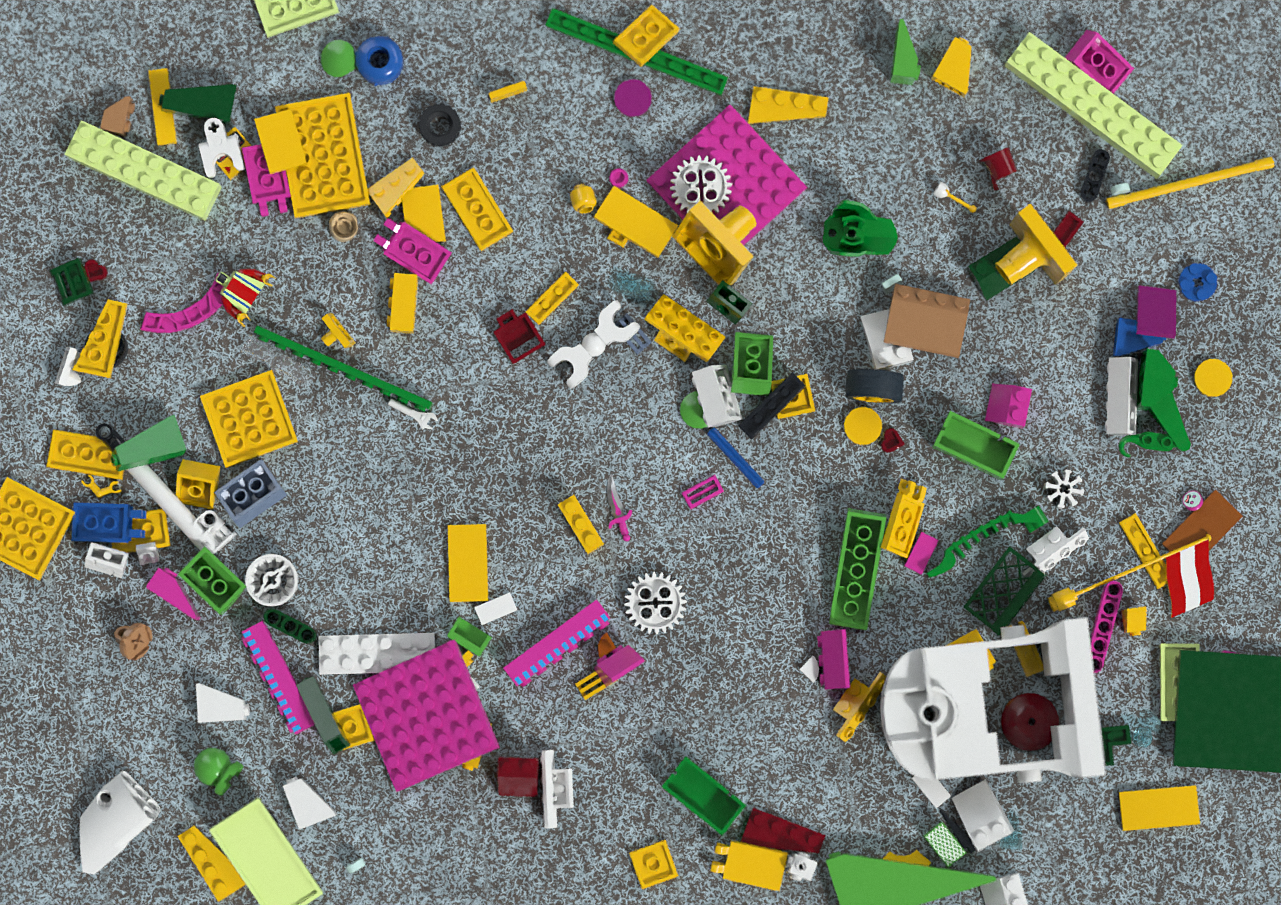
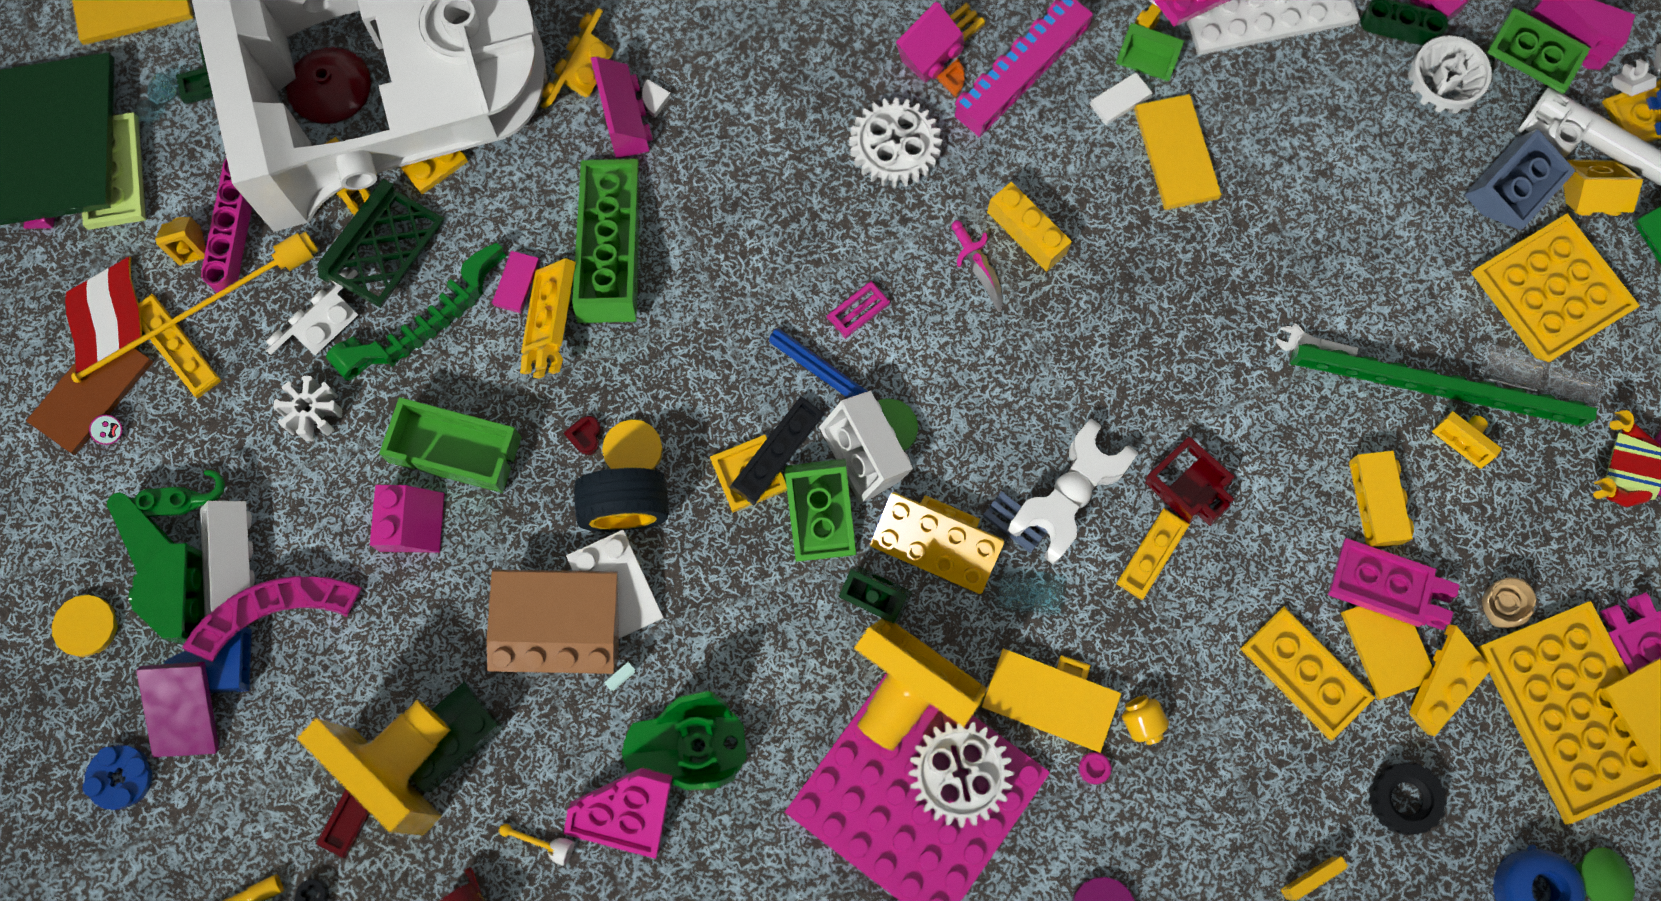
camera: 170 degrees right, 10 degrees down
none -> dark pink tile [182,576,361,662]
none -> dark pink plate [564,768,673,859]

